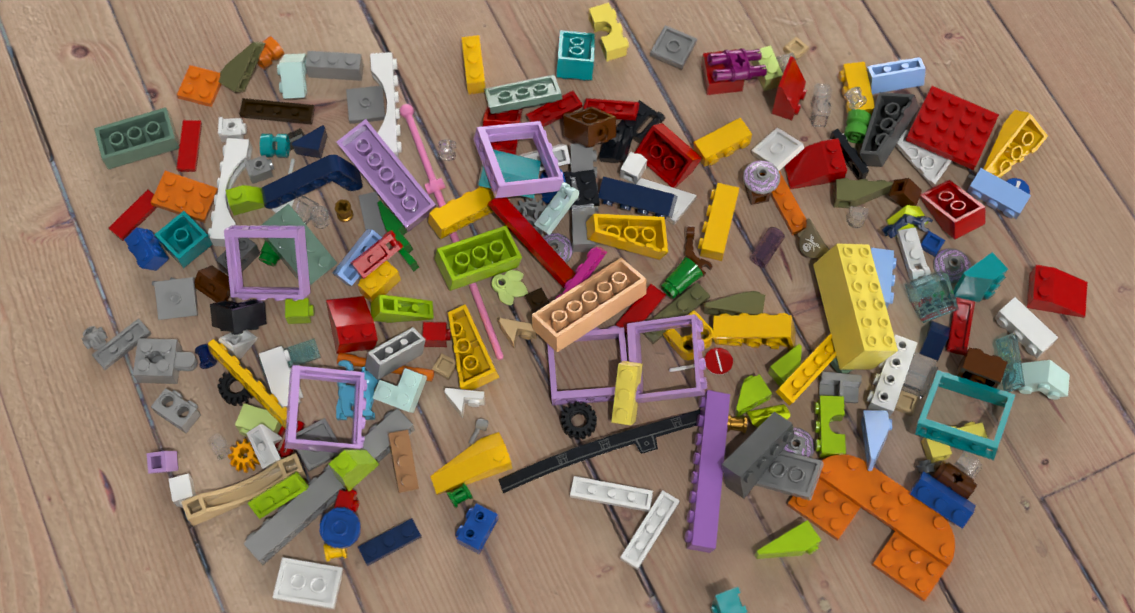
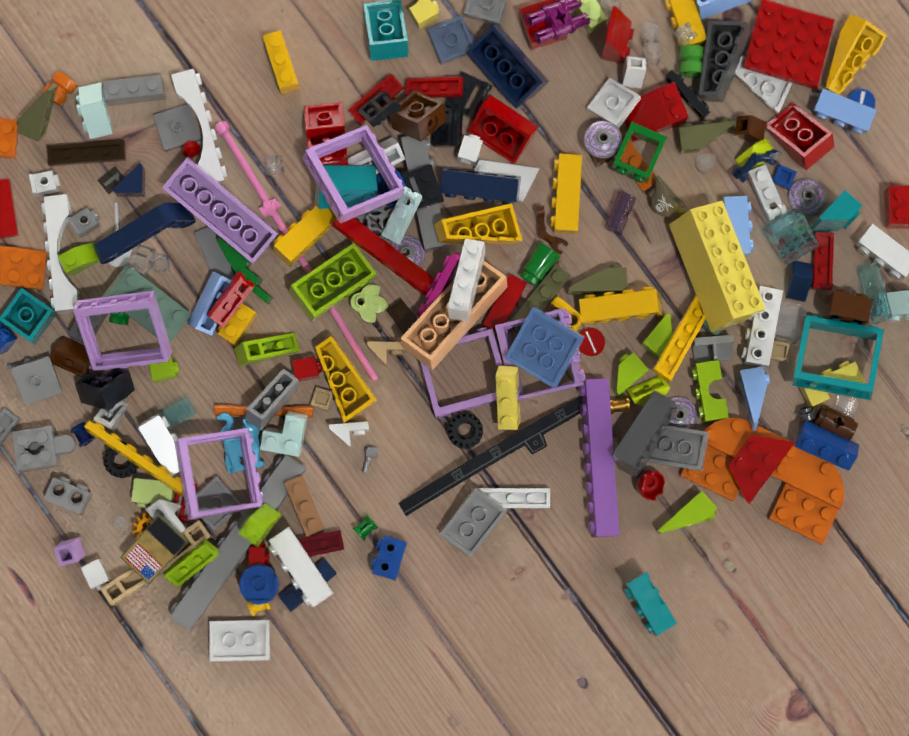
camera: 15 degrees left, 15 degrees up
teal wheel [260,133,290,158] -> none
red slope [326,296,378,354] -> none
pearl gold bush [334,199,353,222] -> none
yellow wedge [430,432,512,495] -> none
sand green plate [484,75,562,114] -> none
white plate [620,490,680,570] -> none
yellow brick [693,117,752,167] -> none
none -> tile [120,514,189,584]
none -> red plate [182,141,201,158]
none -> white brick [268,527,334,607]
none -> dark red plate [298,530,345,557]
none -> black plate [358,91,401,128]
none -> sand blue tile [427,15,474,65]
none -> light grey plate [440,486,507,557]
none -> white brick [448,239,486,322]
none -> dark blue slope [466,25,549,108]
none -> medium blue plate [505,307,584,388]
none -> green window [612,122,667,183]
none -> white brick [622,56,646,88]
none -> red hair [636,470,665,501]
none -> red wing [728,434,795,504]

